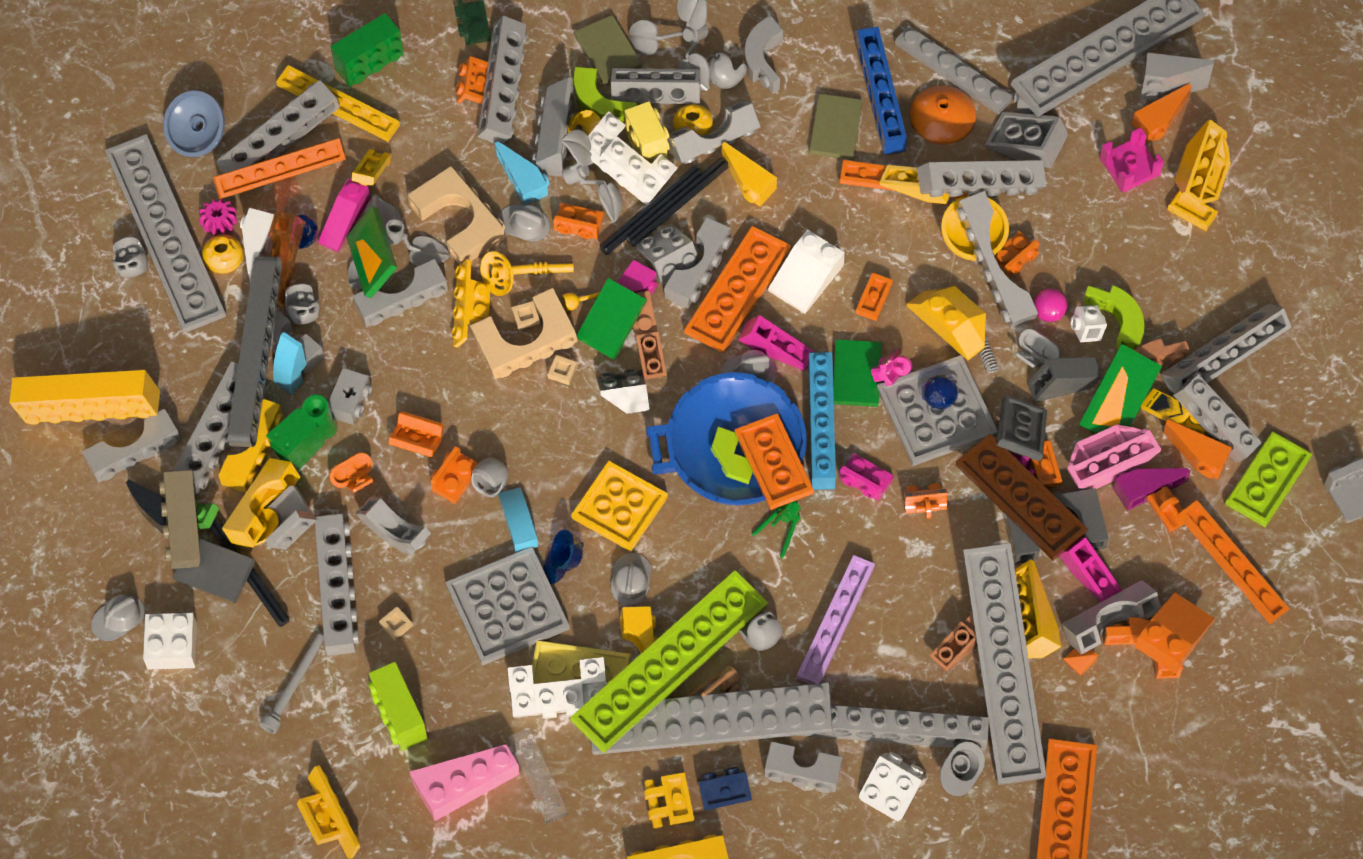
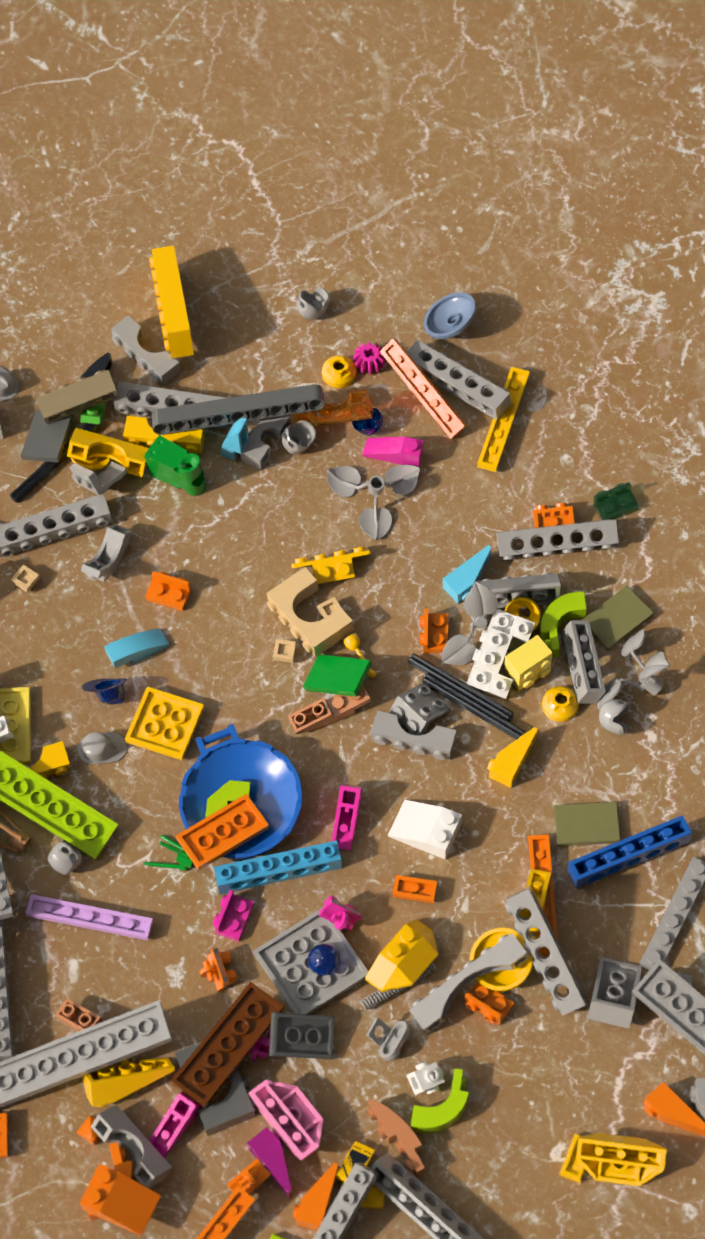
camera: 80 degrees right, 0 degrees up
light grey plate [105,134,226,333] -> none
white slope [240,208,280,282] -> none
light grey brick [328,368,372,425] -> none
orange bracket [329,452,373,492] -> none
green brick [330,13,404,88] -> none
green tile [346,206,397,298] -> none
yellow plate [352,149,392,185] -> none
light grey arch [353,259,448,328] -> none
orange bracket [389,411,444,457] -> none
tan arch [408,167,505,265] -> none
light grey plate [445,547,570,666] -> none
light grey helmet [471,457,509,497] -> none
yellow dish [480,251,574,296] -> none
light grey piece [498,205,550,242] -> none
slope [596,369,649,414] -> none
dark pink slope [617,260,658,294] -> none
light grey arch [668,99,760,164] -> none
orange plate [684,226,791,354] -> none
light grey piece [721,350,776,382] -> none
light grey arch [745,15,783,94] -> none
green tile [833,339,882,407] -> none
orange dish [910,85,976,145] -> none
dark grey slope [1027,357,1102,402] -> none
orange plate [1030,440,1062,488] -> none
dark pink hair [1033,288,1068,322] -> none
green tile [1078,344,1162,434] -> none
dark pink panel [1100,128,1164,193] -> none

